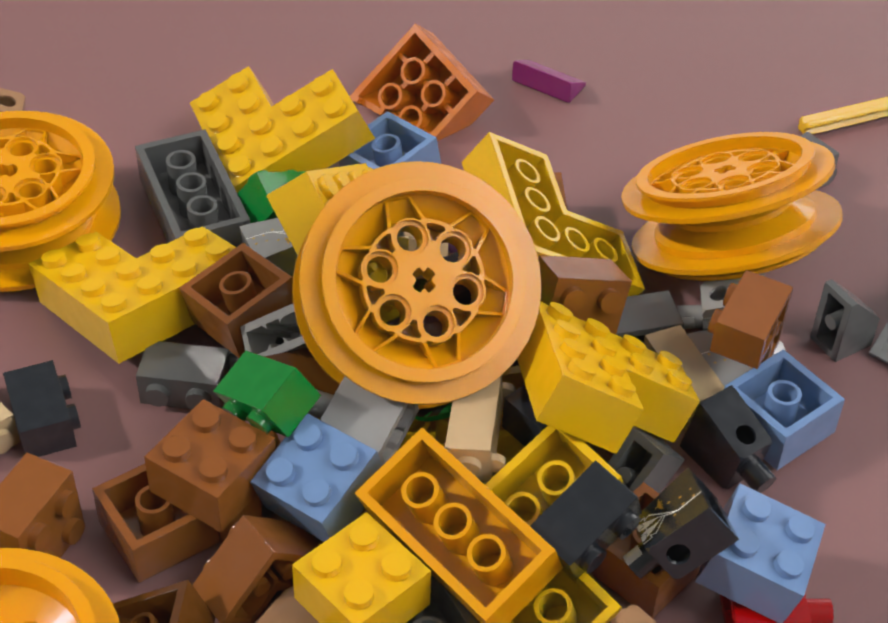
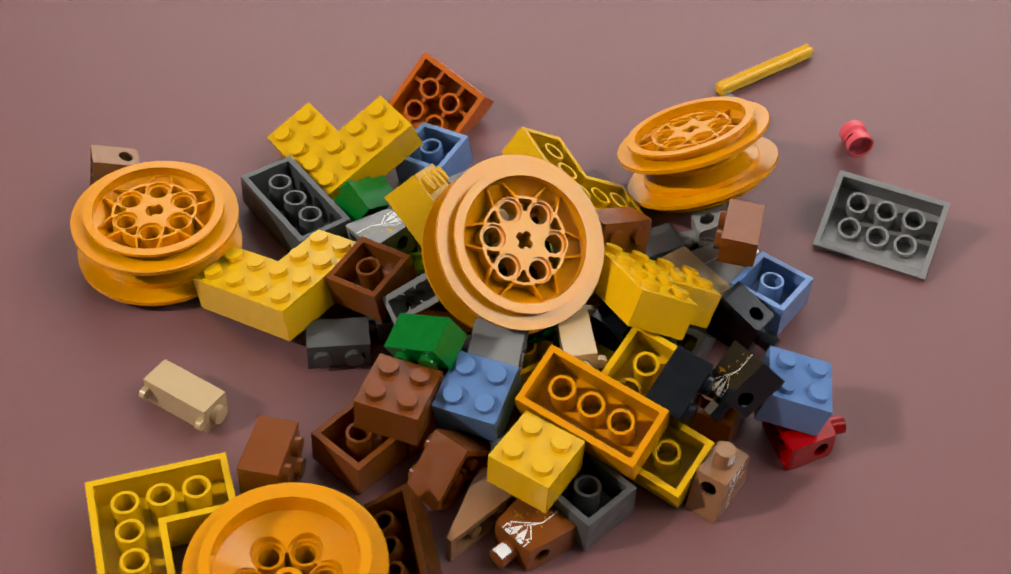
camera: 15 degrees left, 0 degrees up
black brick [3,360,81,457] -> none
magenta slope [512,60,586,103] -> none
dark grey slope [810,279,880,362] -> none

